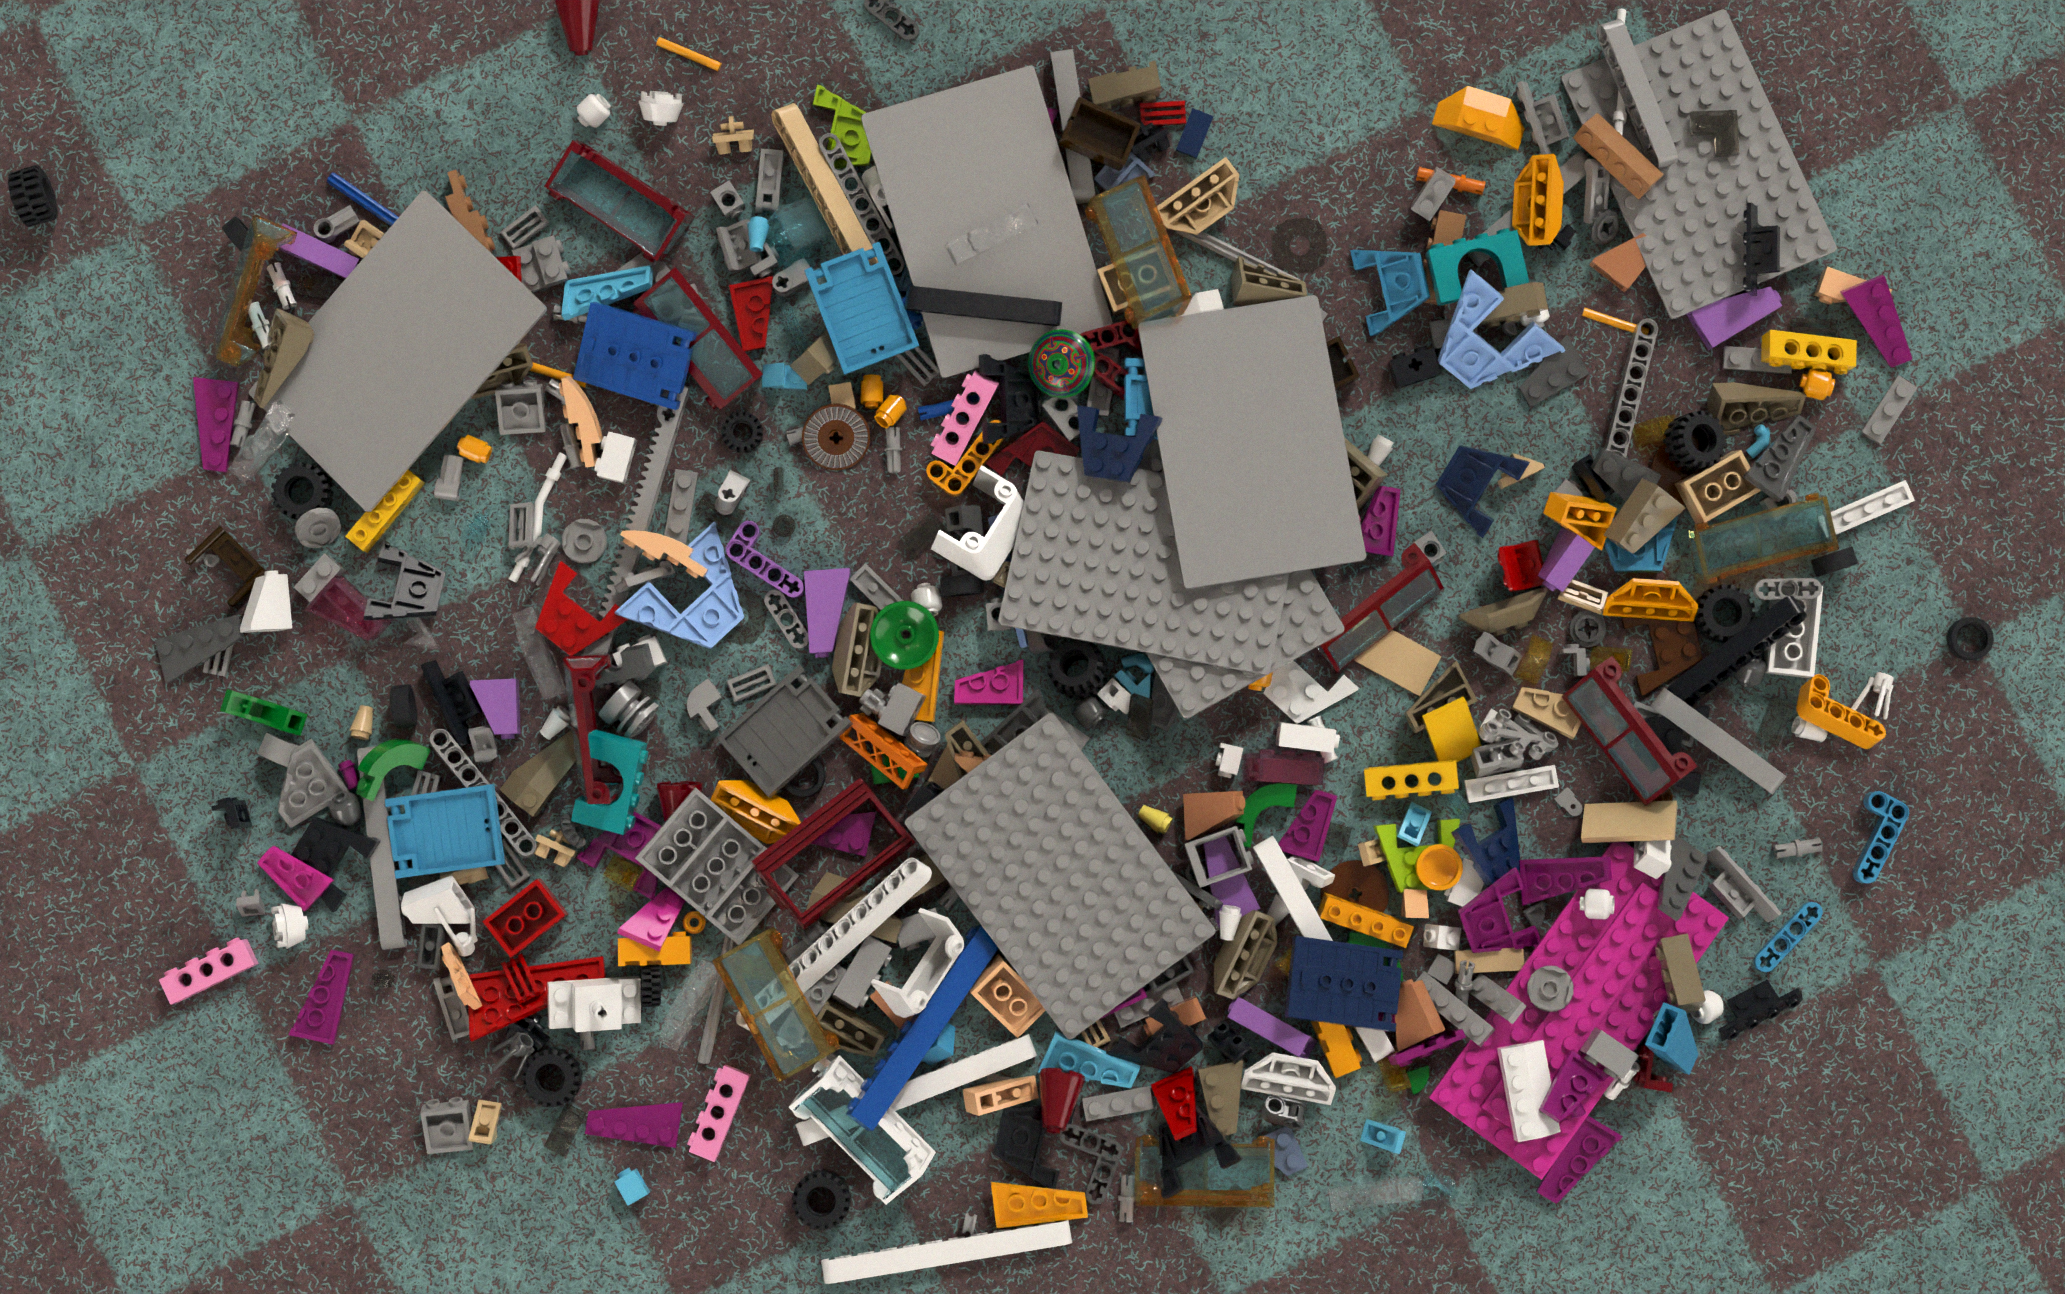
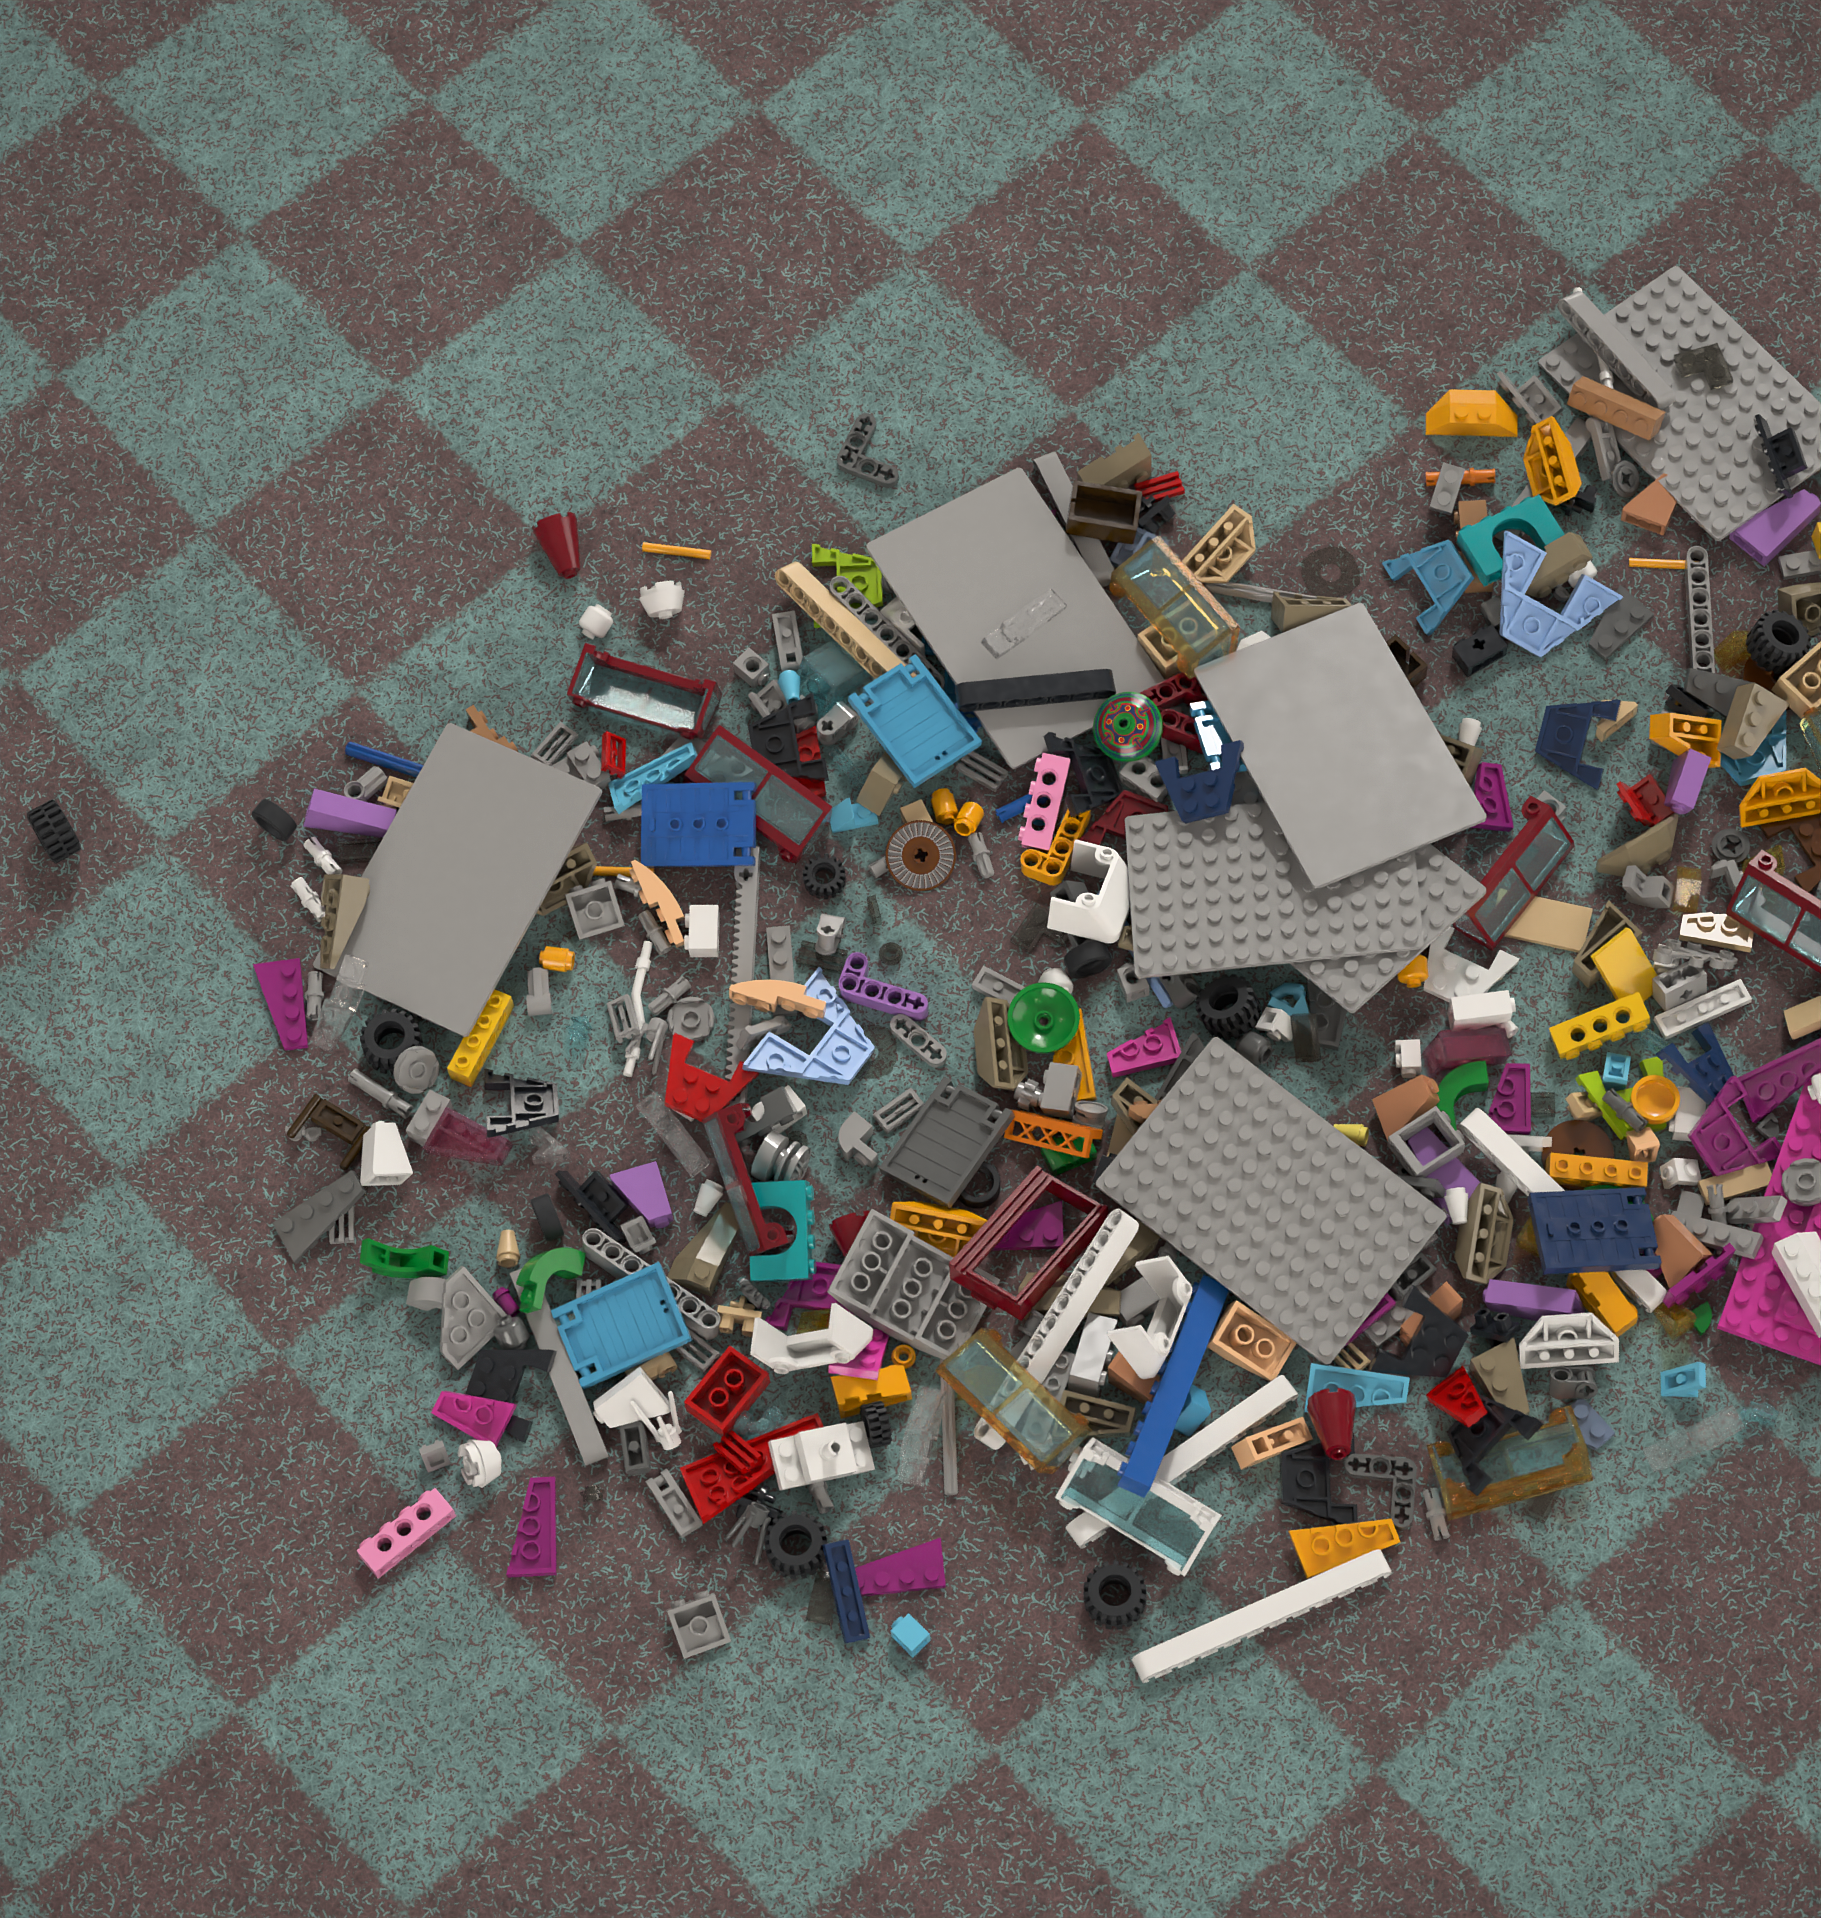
camera: 10 degrees left, 20 degrees down
black bracket [211,797,252,829] -> none
clear orange windscreen [213,215,297,367] -> none
light nougat wing [441,942,482,1010] -> none
tan slope [468,1100,502,1144] -> none
bright pink brick [687,1064,751,1162] -> none
tan hips [712,116,754,154] -> none
medium lavender slope [804,568,851,658] -> none
light grey bush [962,1213,977,1235] -> none
light grey plate [1082,1086,1154,1121] -> none
dark blue tile [1176,108,1213,159] -> none
light grey piece [1554,787,1583,816] -> none
tan tile [1558,579,1608,614] -> none
none -> light grey pin [348,1068,414,1119]
none -> red tile [601,731,626,779]
none -> light grey axle [648,976,691,1015]
none -> clear light blue arm [733,1406,784,1437]
none -> black wing [748,693,829,781]
none -> white windscreen [750,1303,873,1374]
none -> dark blue plate [822,1539,870,1644]
none -> dark grey pin [1602,1088,1648,1133]

